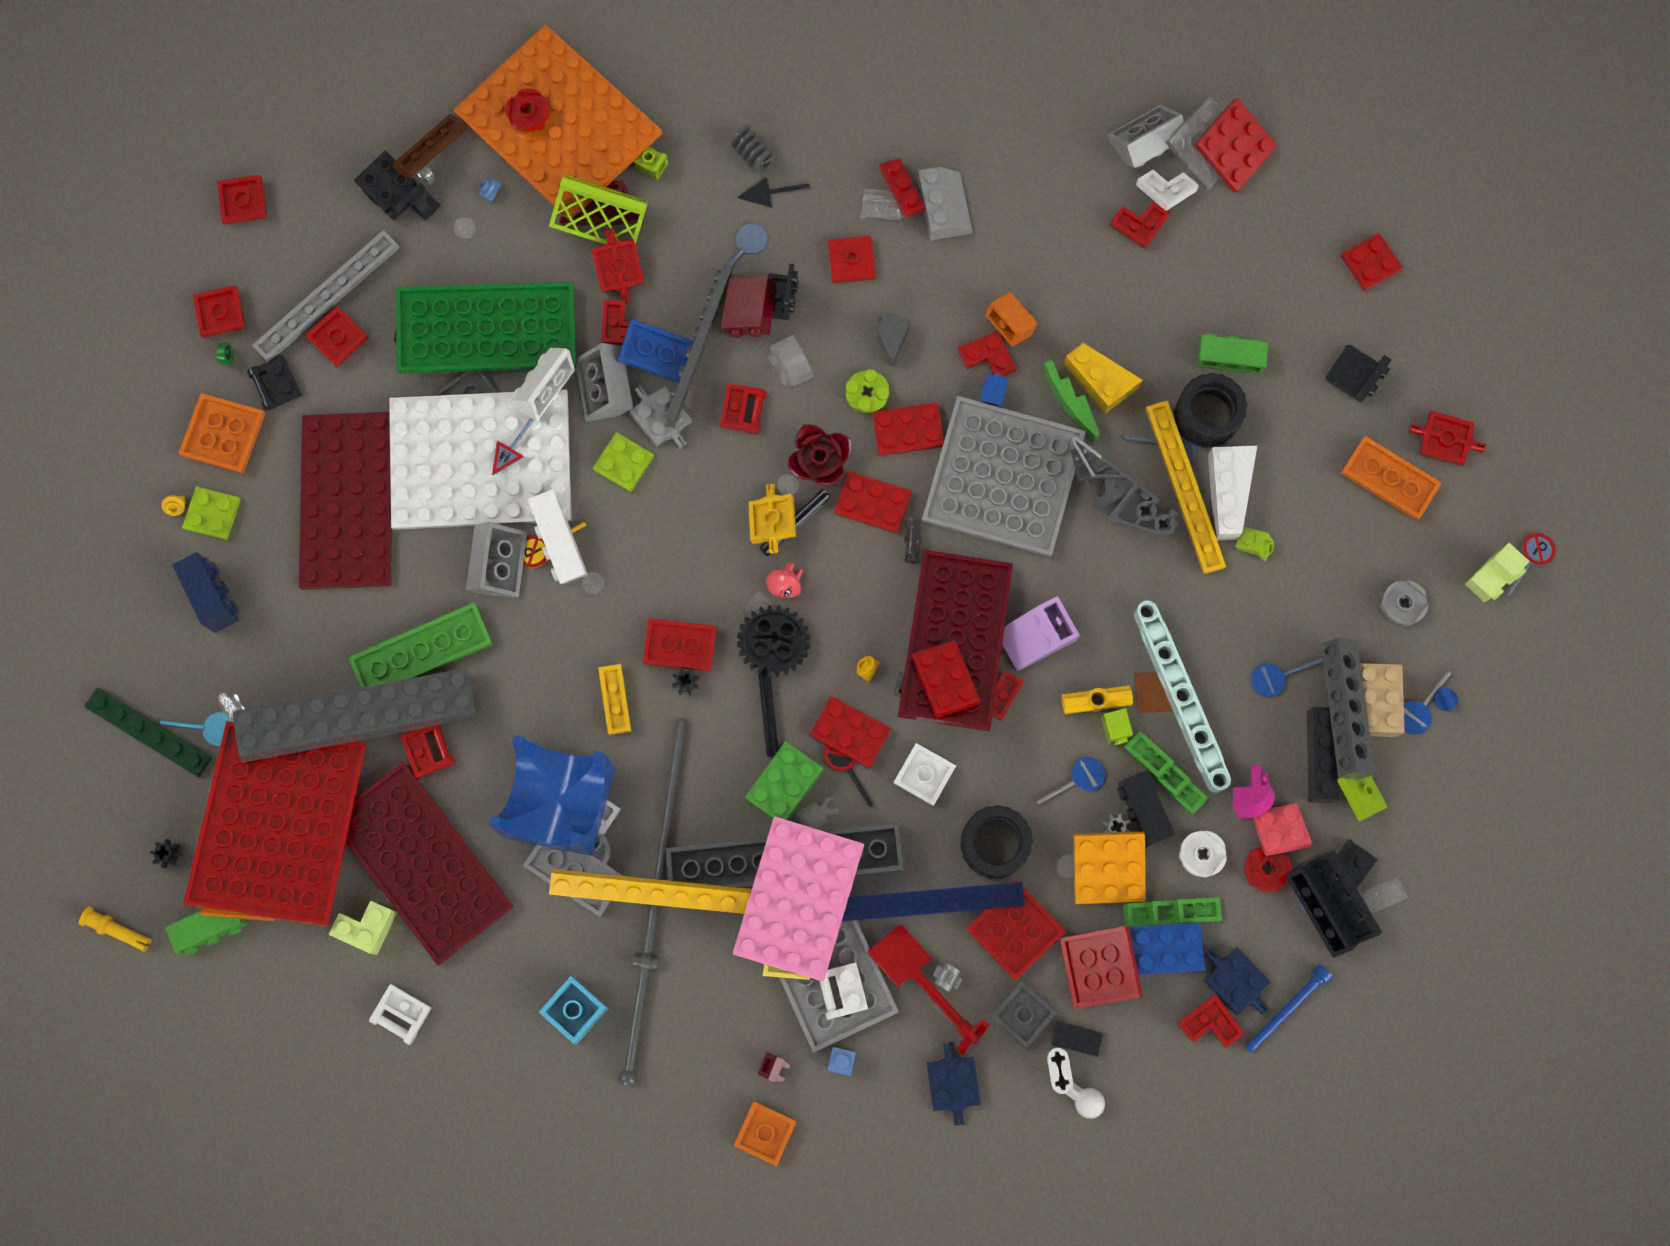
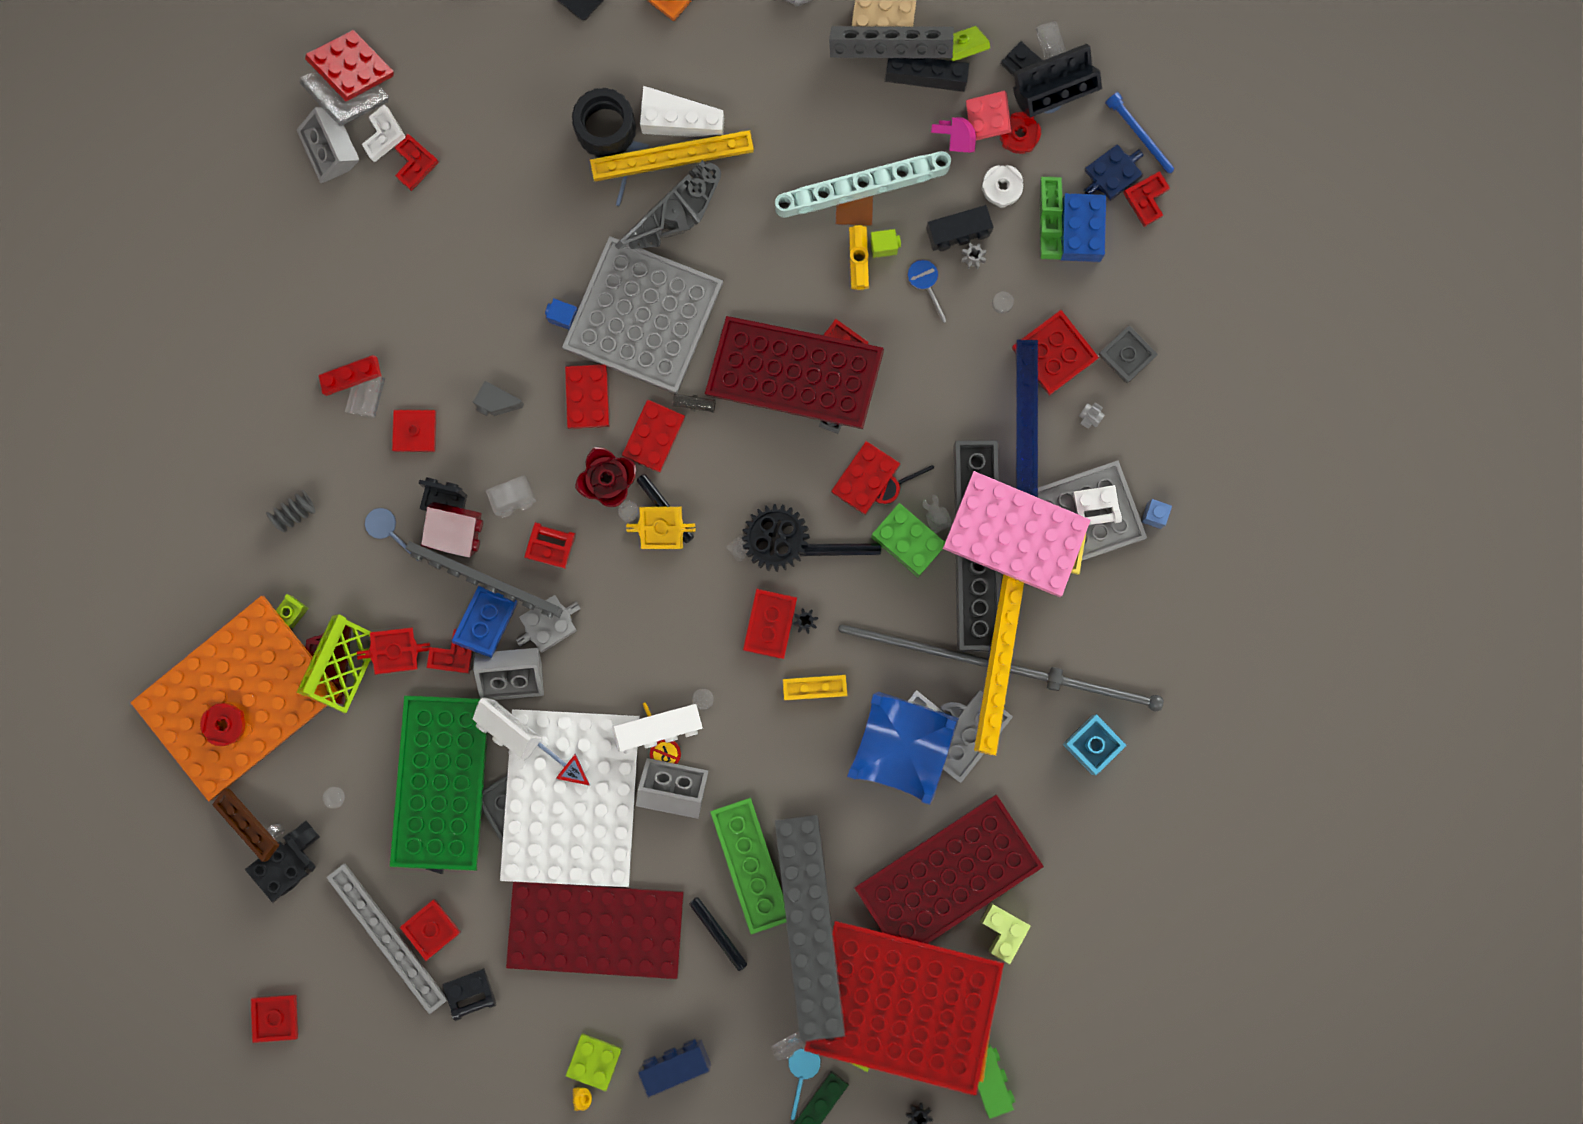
camera: 85 degrees left, 5 degrees up
orange plate [178,393,266,474] -> none
red plate [193,285,246,338] -> none
green tile [216,343,234,365] -> none
white plate [369,984,432,1045] -> none
red plate [400,725,456,779] -> none
medium blue plate [479,177,502,203] -> none
lime plate [592,432,654,493] -> none
orange plate [734,1101,797,1166] -> none
black piece [737,177,810,208] -> none
dark red tile [758,1052,789,1082] -> none
coral piece [765,563,803,598] -> none
lime plate [846,369,889,415] -> none
yellow plate [857,656,880,682] -> none
red piece [867,924,990,1056] -> none
white plate [893,743,956,806] -> none
red plate [911,641,980,718] -> none
light grey slope [917,167,973,241] -> none
dark blue plate [927,1042,981,1125] -> none
red plate [958,330,1016,376] -> none
black tyre [960,805,1033,879] -> none
orange brick [985,292,1038,347] -> none
lavender slope [1002,596,1080,672] -> none
bright green slope [1042,360,1100,443] -> none
white beam [1047,1047,1105,1119] -> none
black tile [1051,1021,1103,1057] -> none
red plate [1060,926,1143,1009] -> none
yellow wedge [1063,343,1143,414] -> none
light orange plate [1073,831,1146,904] -> none
bright green slope [1124,731,1208,816] -> none
bright green brick [1196,333,1268,374] -> none
lime bracket [1235,527,1274,561] -> none
blue piece [1251,658,1323,697] -> none
none -> black axle [689,897,747,971]

